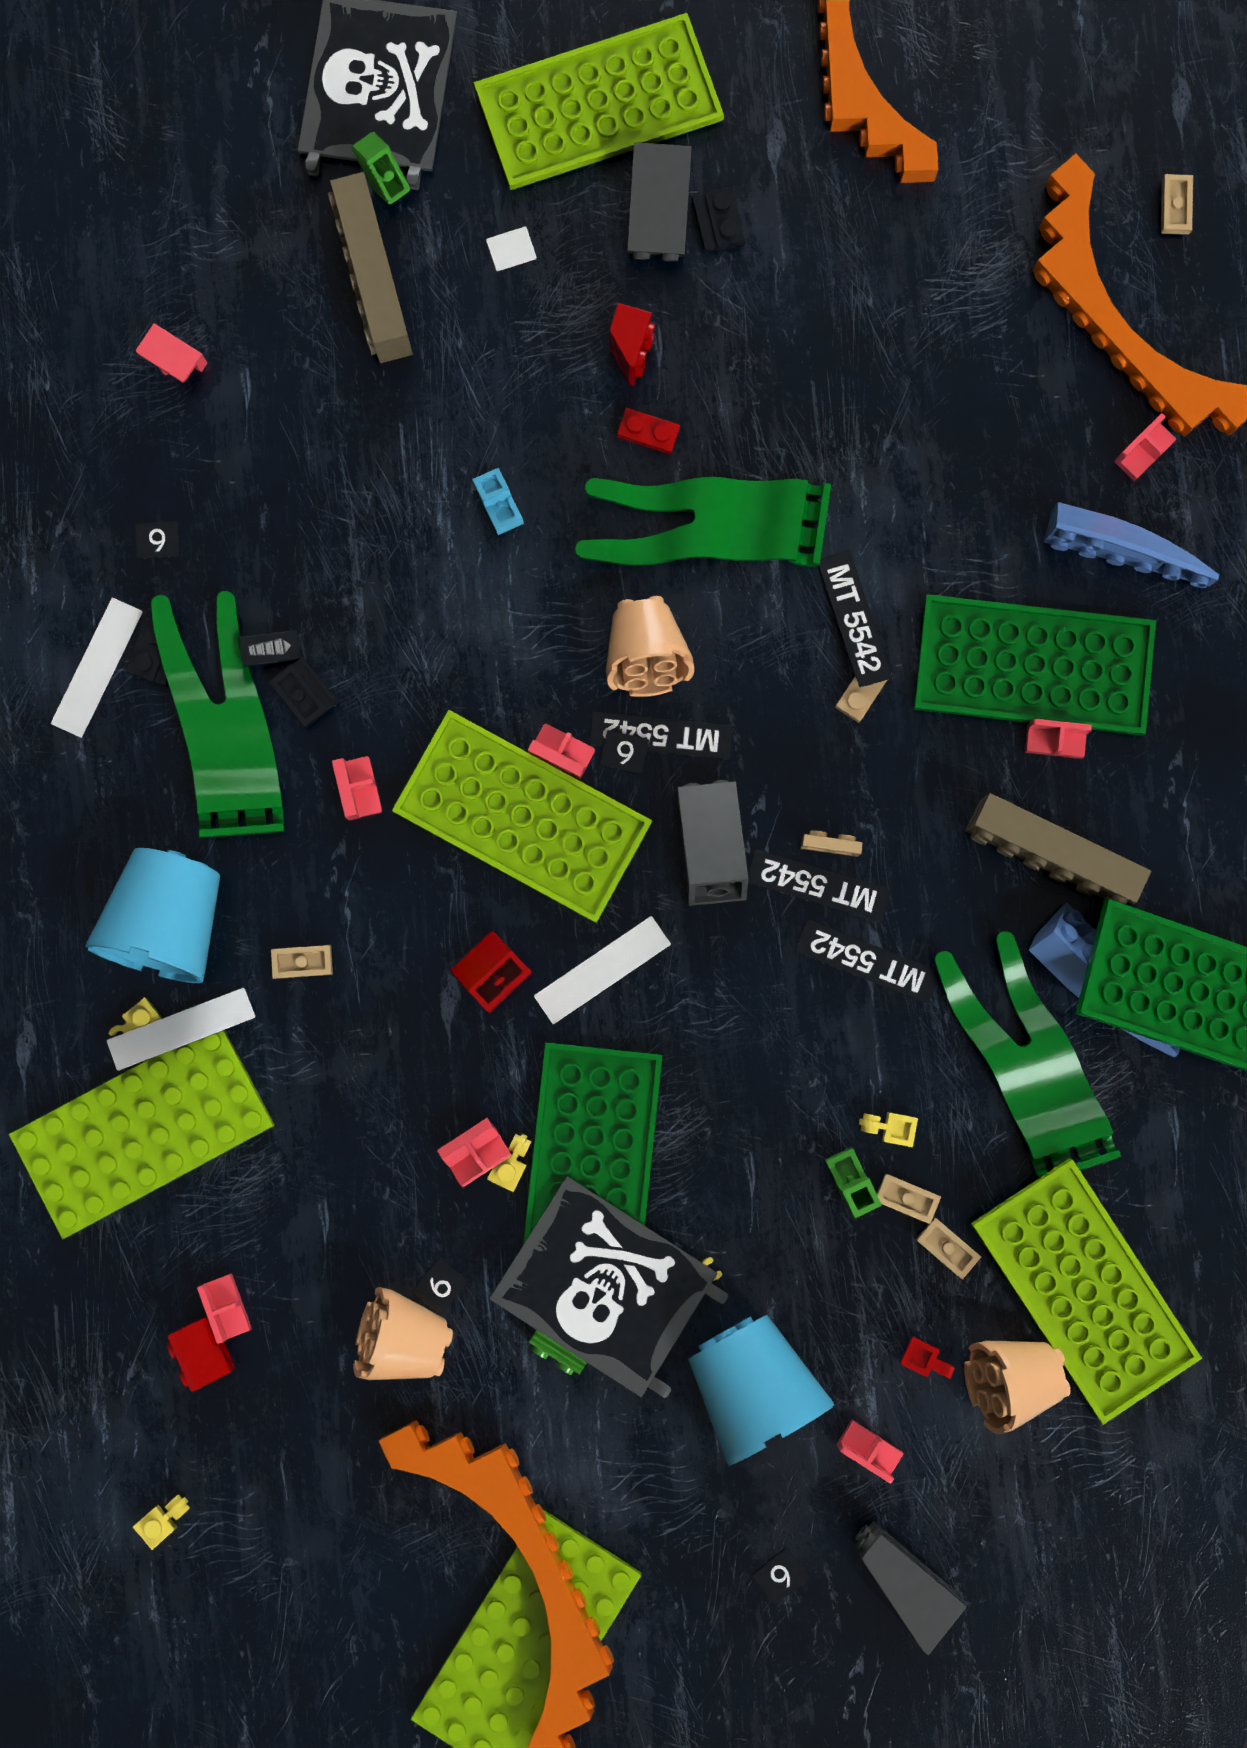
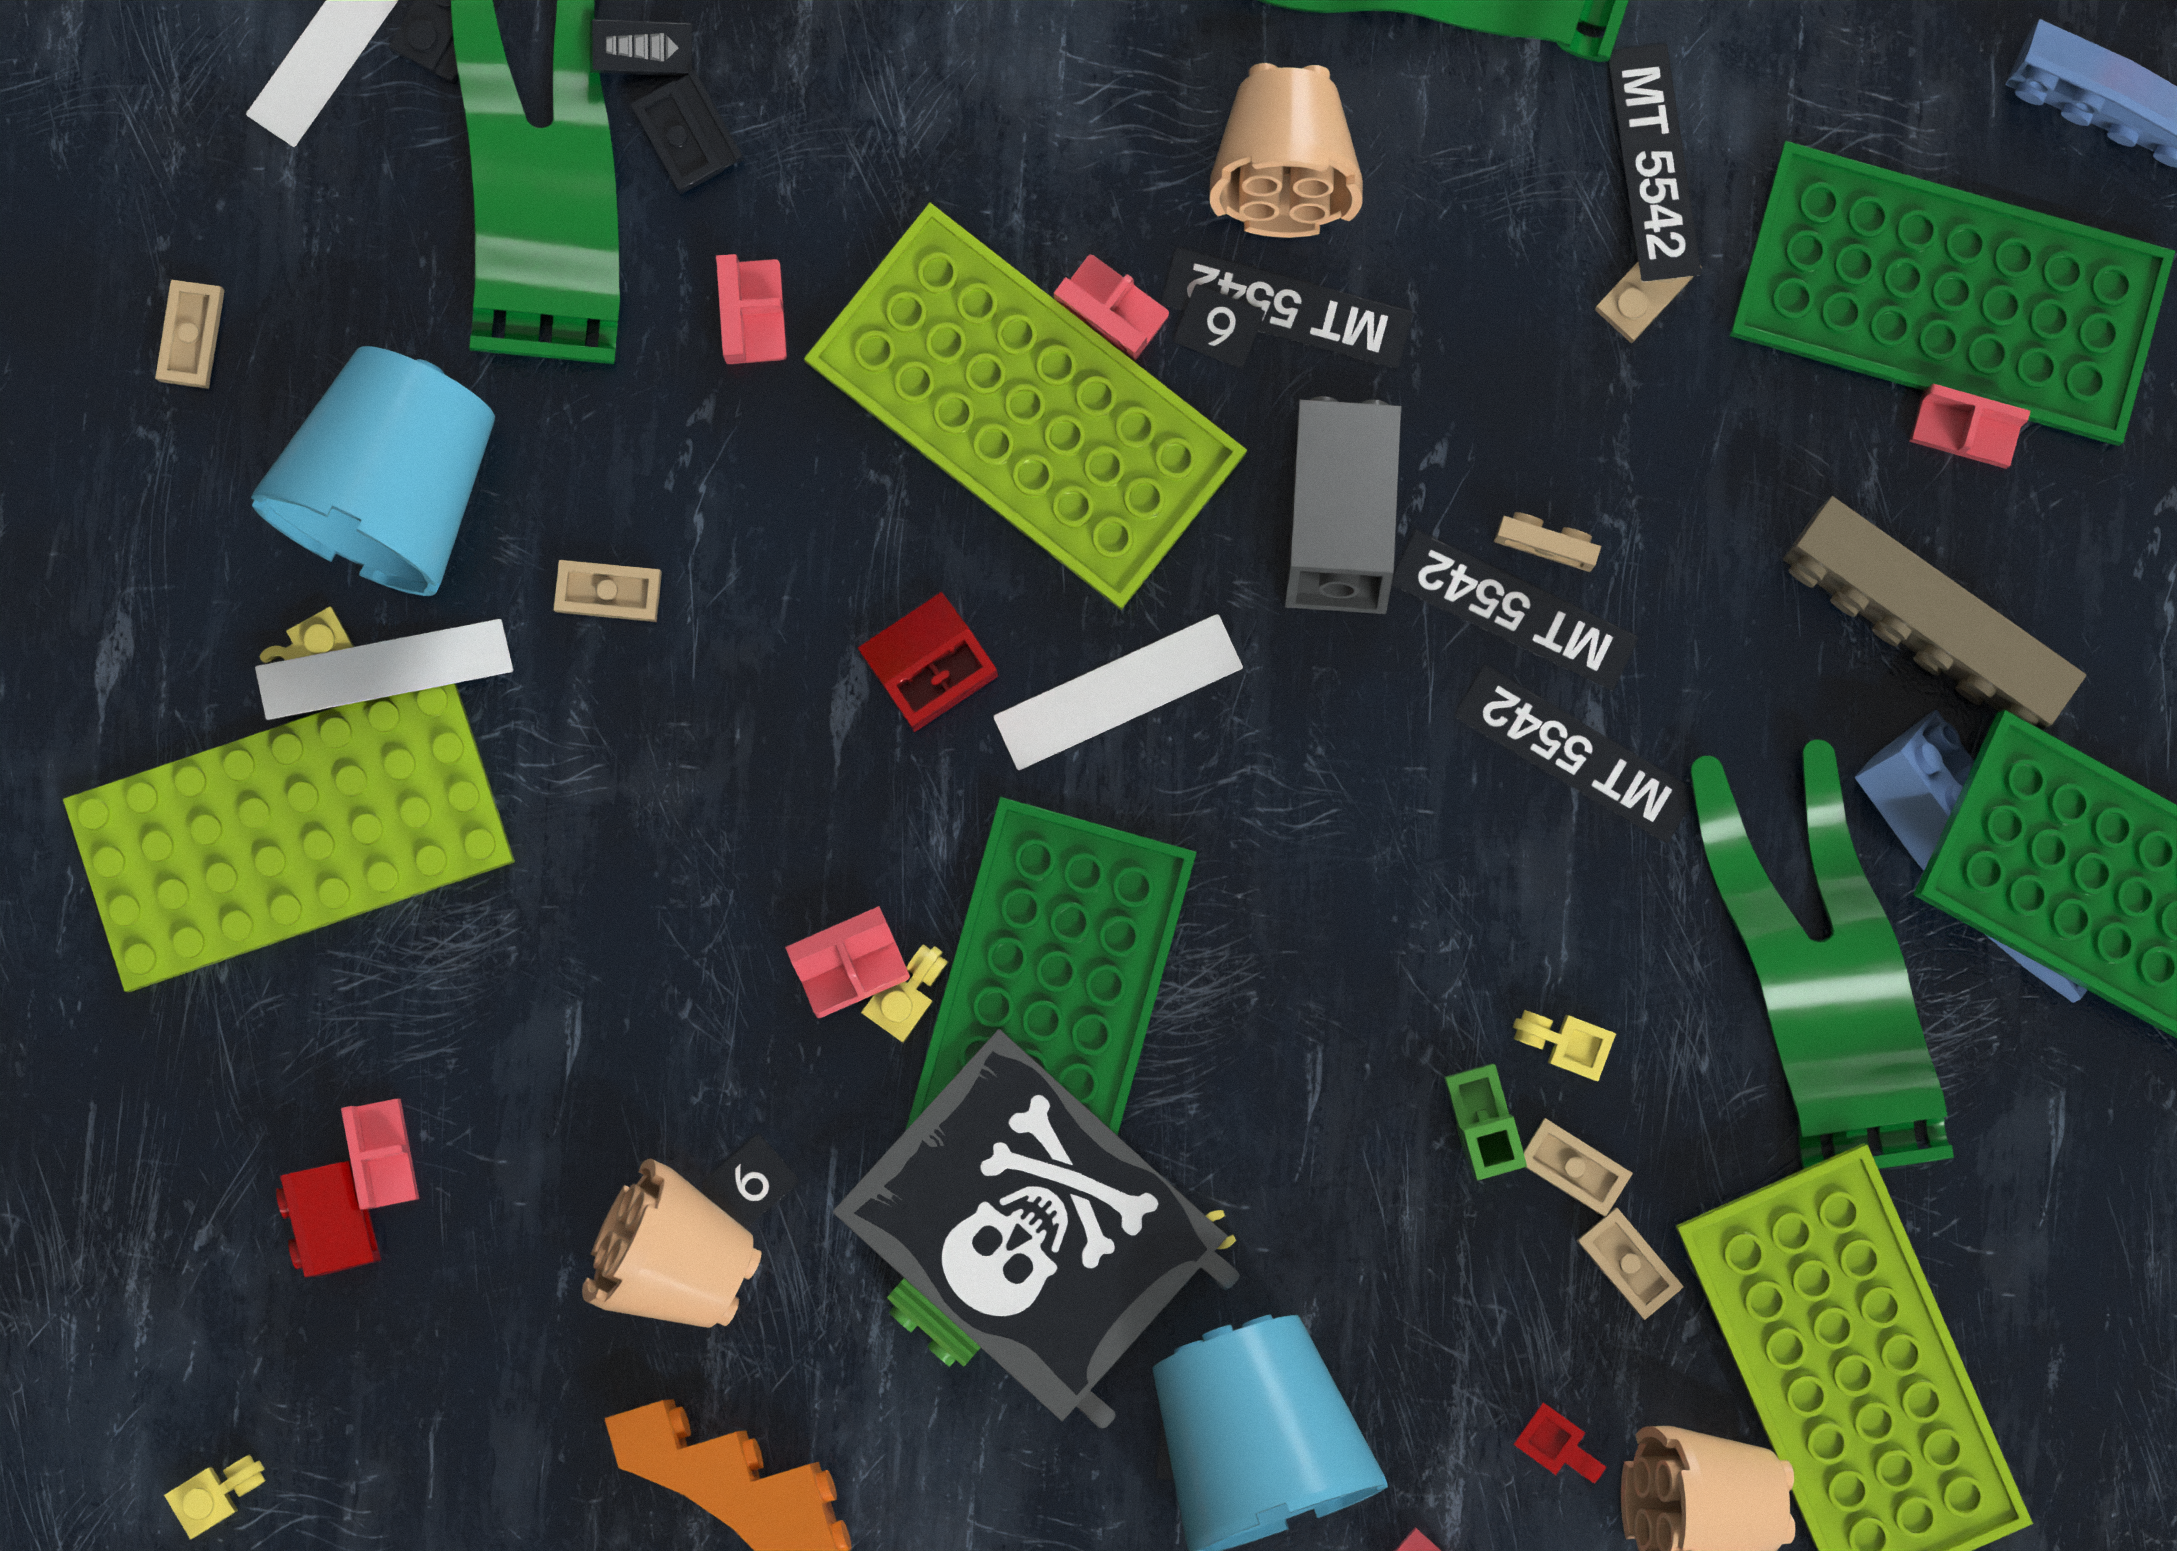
camera: 15 degrees right, 0 degrees up
none -> tan plate [155,280,225,389]

